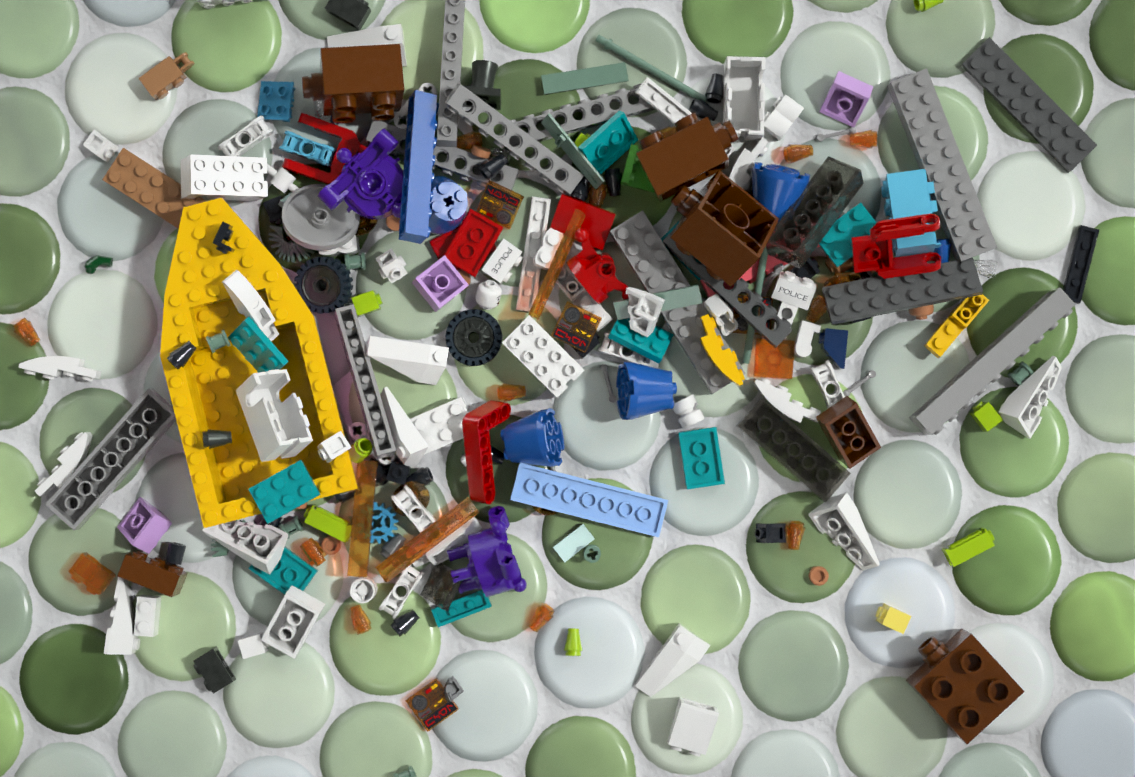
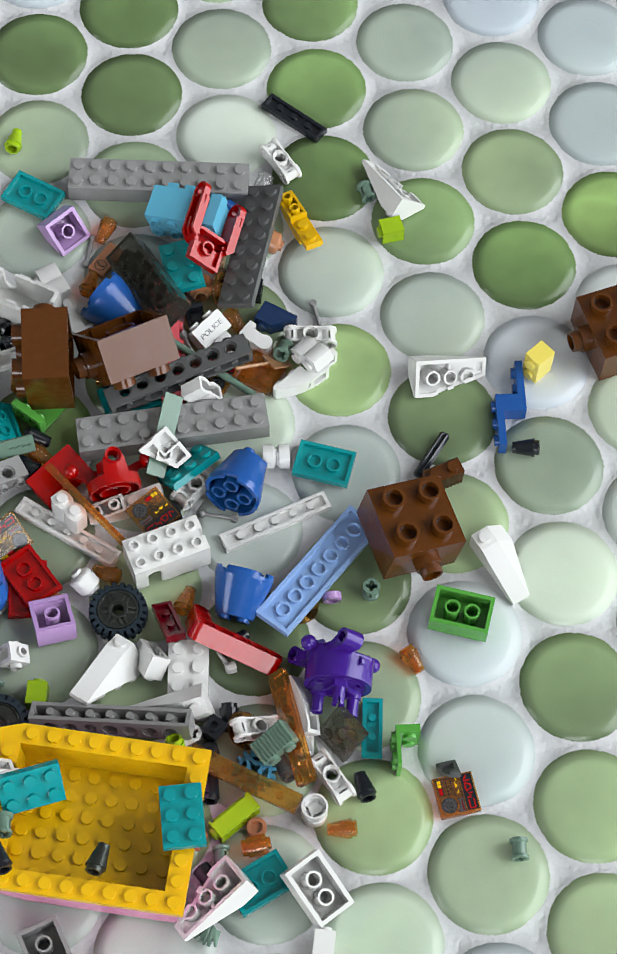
camera: 75 degrees left, 25 degrees down
white piece [236,369,313,462] -> none
white bracket [318,431,352,463] -> none
white brick [482,238,523,284] -> none
light aqua tile [553,524,595,562] -> none
lime cone [564,628,583,656] -> none
white slope [667,697,719,756] -> none
yellow slope [700,314,745,386] -> none
clear smoke brick [736,397,851,503] -> none
black bracket [755,523,786,543] -> none
clear orange cone [786,521,805,550] -> none
nougat tile [809,566,829,586] -> none
reddish brown brick [816,396,881,469] -> none
light grey brick [909,287,1076,435] -> none
lime window [941,528,995,567] -> none
dark grey plate [961,37,1097,173] -> none
none -> teal plate [1,170,66,220]
none -> nougat tile [88,242,125,279]
none -> clear orange cone [92,564,122,585]
none -> white arch [137,638,170,681]
none -> dark red plate [151,601,187,643]
none -> white tile [218,490,332,553]
none -> medium nougat piece [235,352,292,370]
none -> sand green brick [249,719,299,766]
none -> white piece [259,137,302,185]
none -> sand green bush [273,339,295,362]
none -> white brick [290,336,334,373]
none -> lavender tile [322,591,342,604]
none -> reddish brown brick [357,474,466,581]
none -> bright green bracket [390,724,421,776]
none -> black axle [413,431,449,478]
none -> reddish brown brick [422,457,465,489]
none -> bright green brick [427,584,495,642]
none -> blue bracket [491,360,527,453]
none -> black cone [512,438,540,457]

